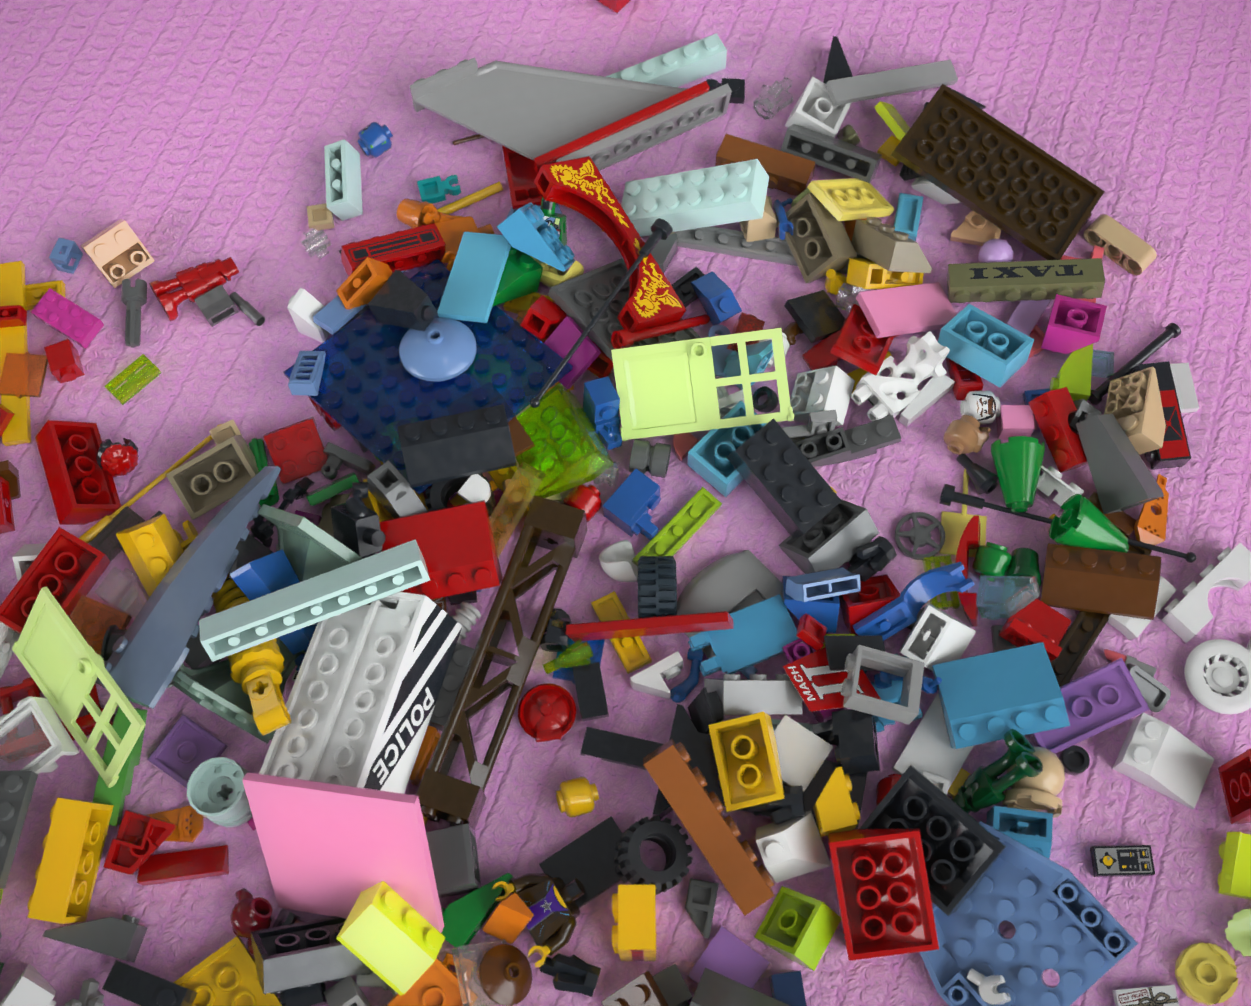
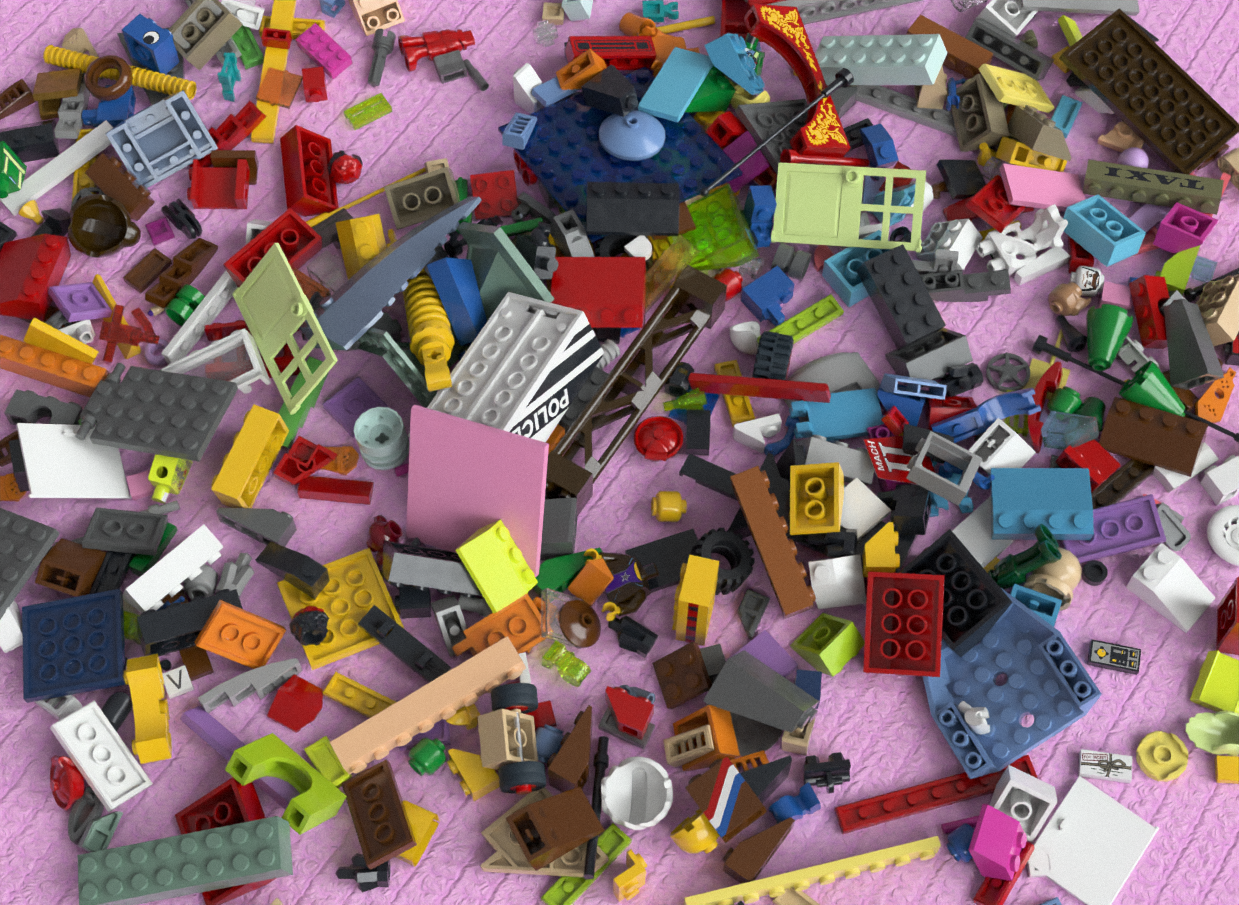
camera: 10 degrees right, 5 degrees down
light aqua brick [199,539,430,662] -> none

